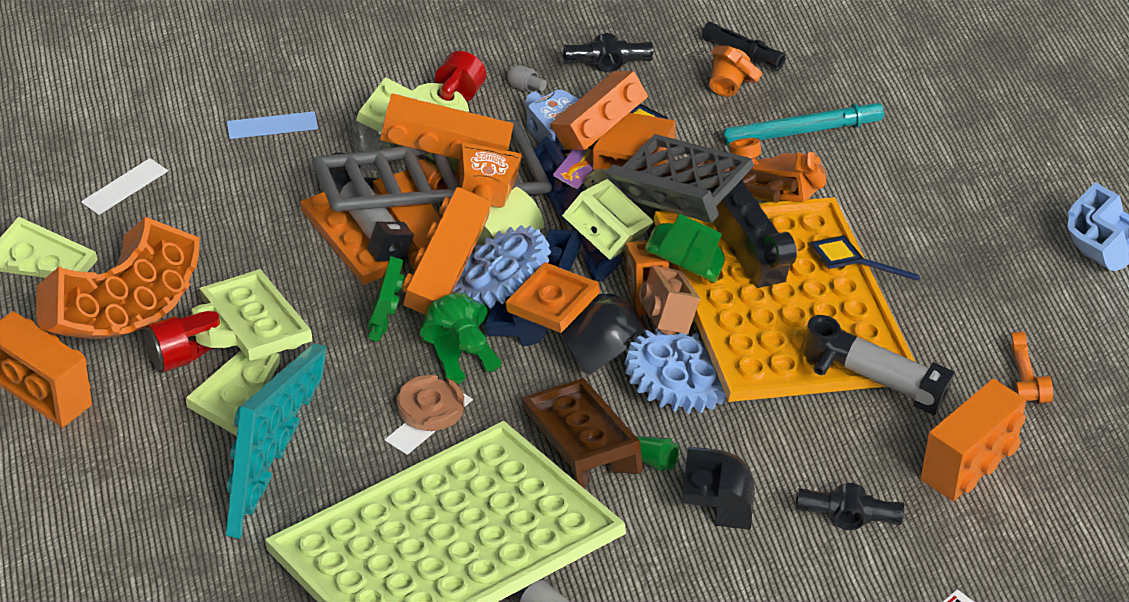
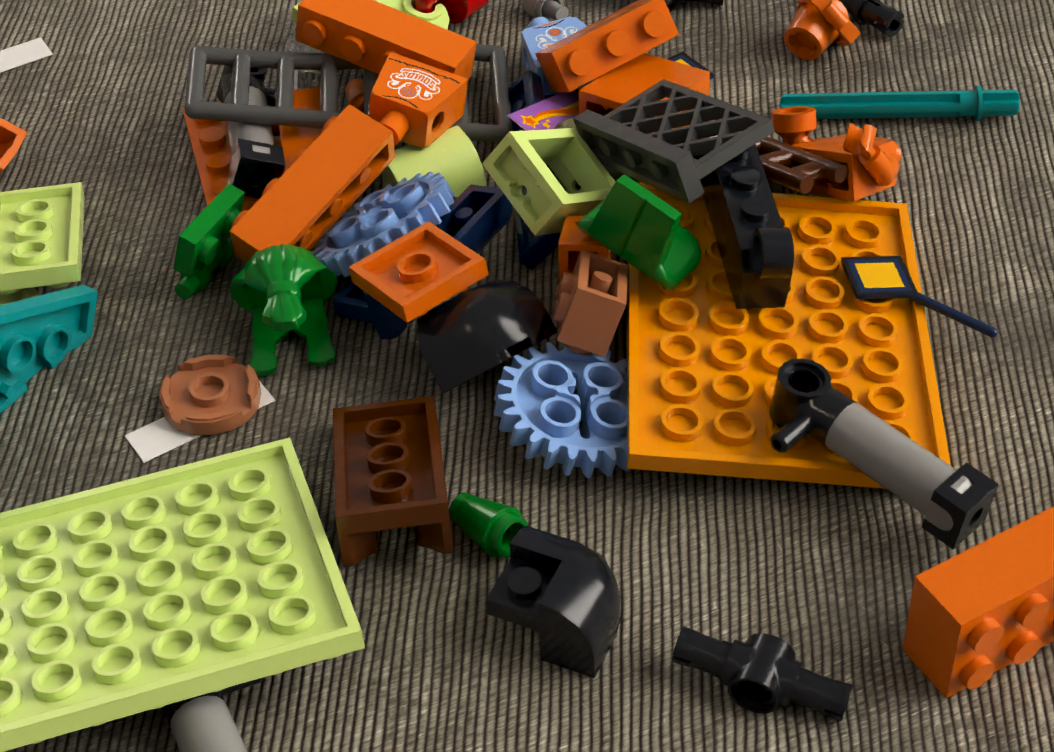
camera: 20 degrees right, 0 degrees up
light blue sticker [227,111,318,139] -> none

